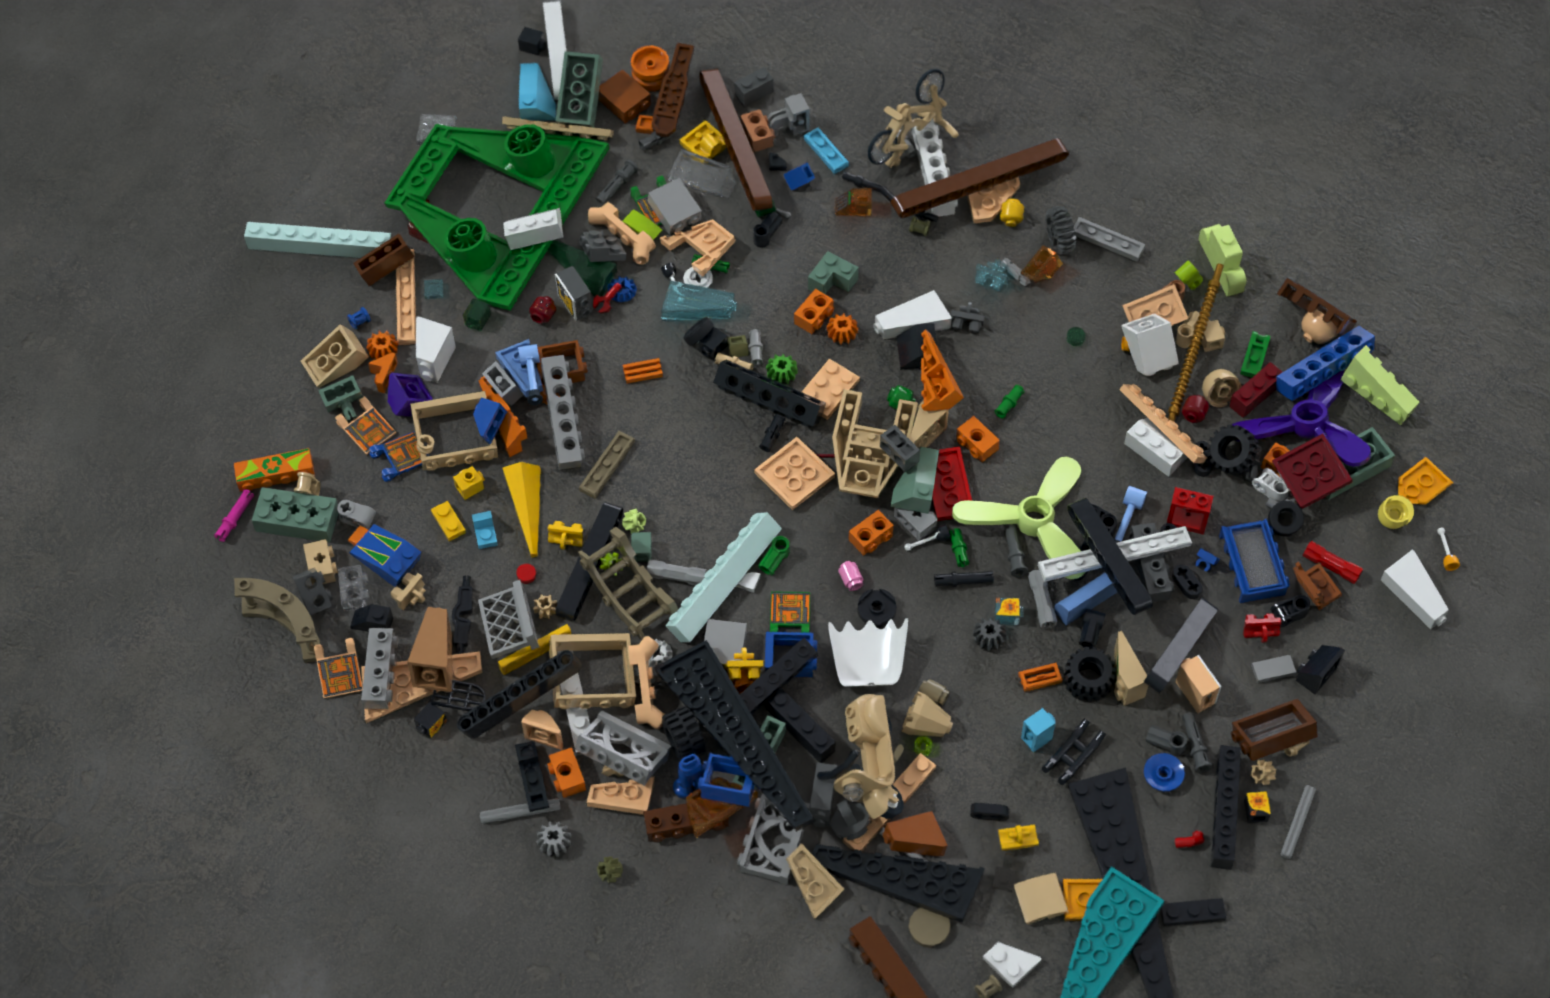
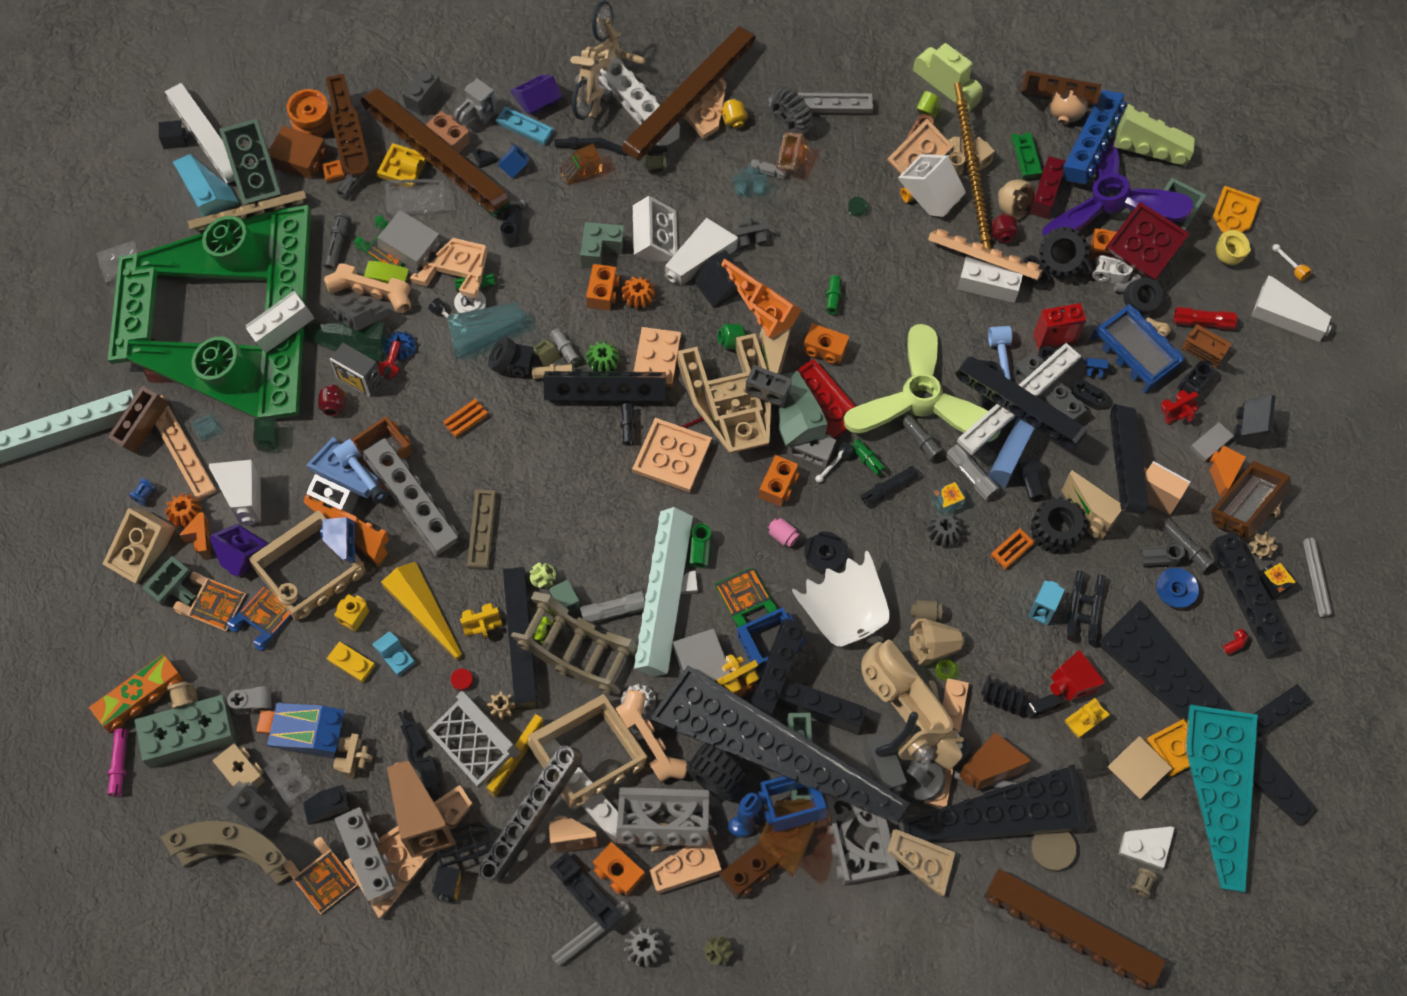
camera: 30 degrees left, 5 degrees up
none -> dark purple slope [510,74,562,114]
none -> white slope [633,196,678,262]
none -> black piece [981,675,1030,716]
none -> red torso [1050,650,1105,701]
none -> tan arm [1146,317,1171,337]
none -> orange slope [1210,445,1246,497]

